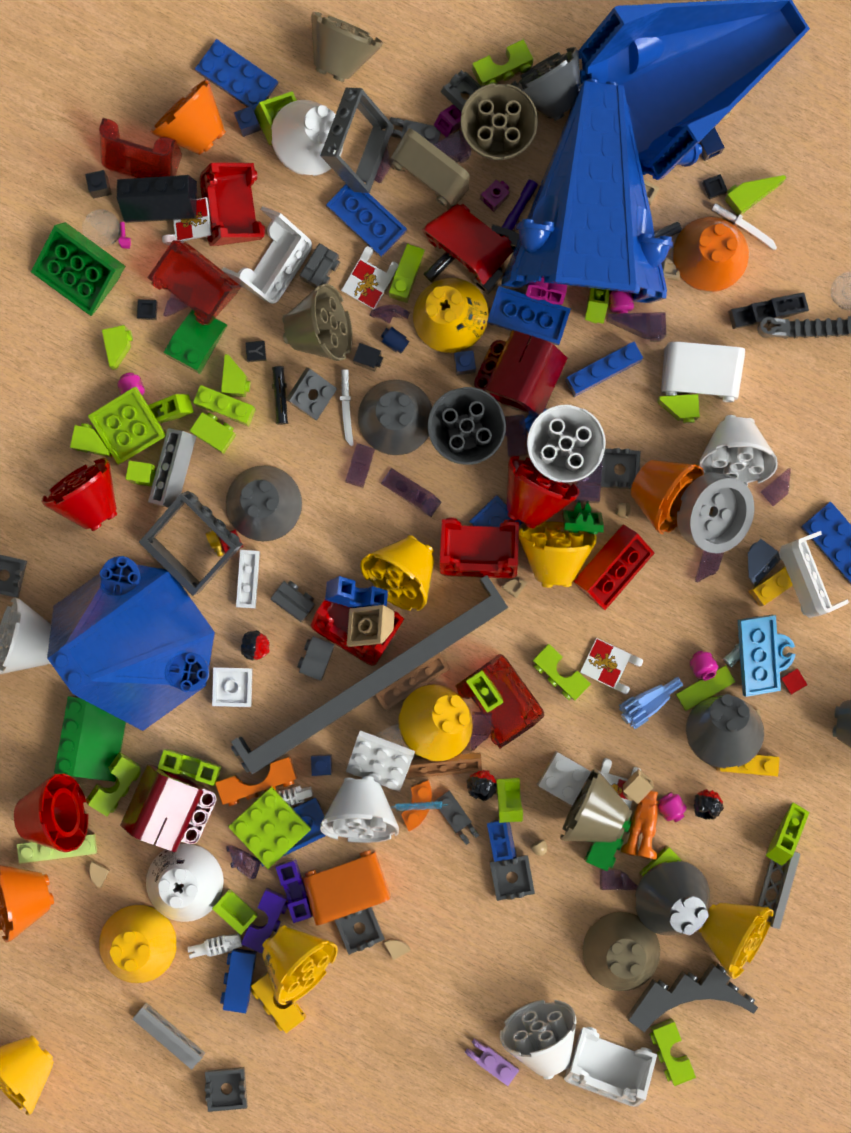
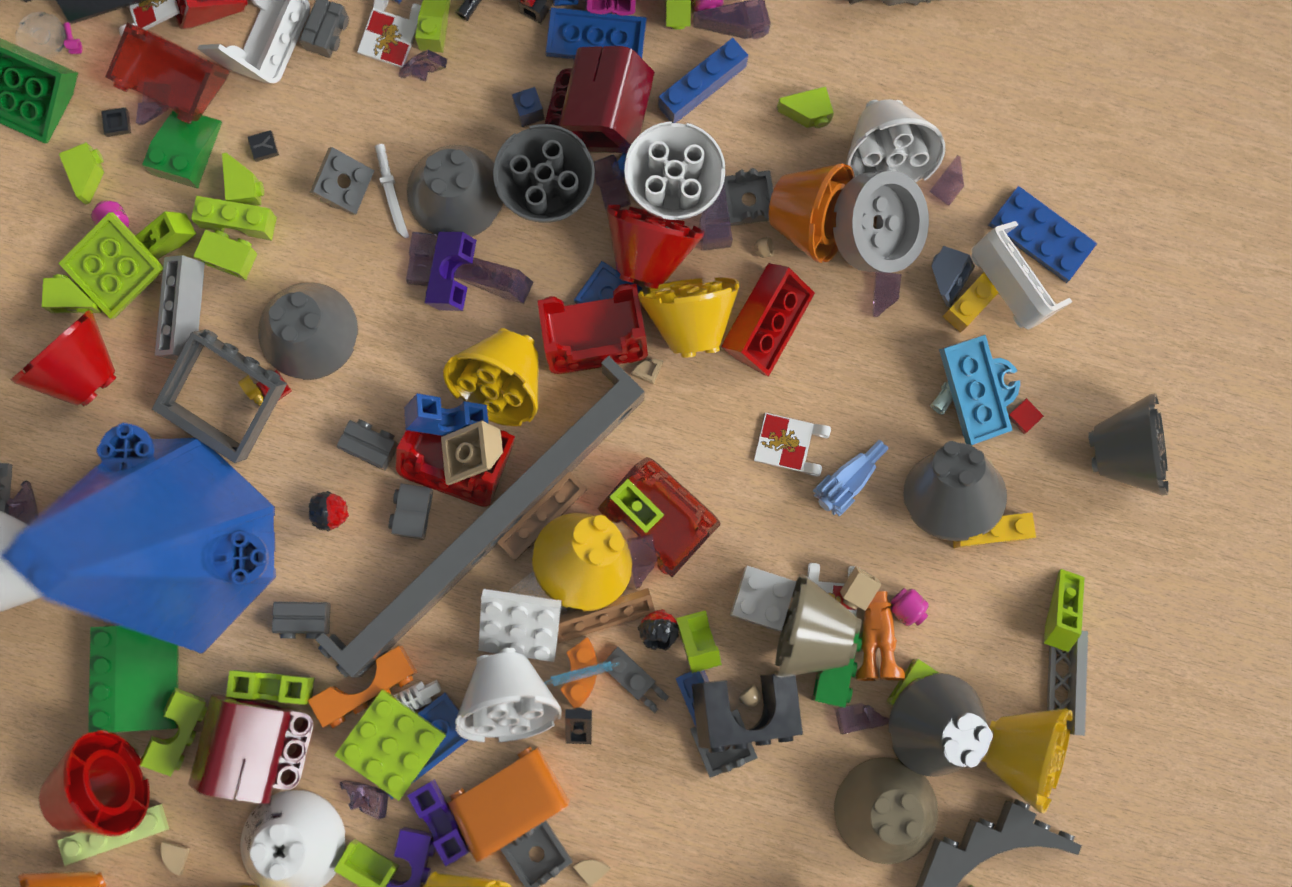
camera: 20 degrees left, 5 degrees down
lime panel [126,460,157,487] -> none
white plate [212,668,253,707] -> none
white plate [236,550,260,609] -> none
black pin [272,366,288,425] -> none
dark tan cone [282,284,352,361] -> none
dark blue brick [311,754,332,776] -> none
black brick [353,343,384,372] -> none
dark blue brick [380,327,410,354] -> none
yellow cone [413,278,489,353] -> none
lime arch [532,644,591,701] -> none
green piece [563,501,604,534] -> none
white windscreen [661,342,745,402] -> none
lime tile [675,665,735,711] -> none
dark pink head [690,651,718,681] -> none
black piece [693,789,724,820] -> none
none -> slope [6,480,38,525]
none -> dark grey brick [272,602,331,639]
none -> dark purple arch [425,232,477,311]
none -> black plate [565,707,592,744]
none -> black arch [692,674,803,753]

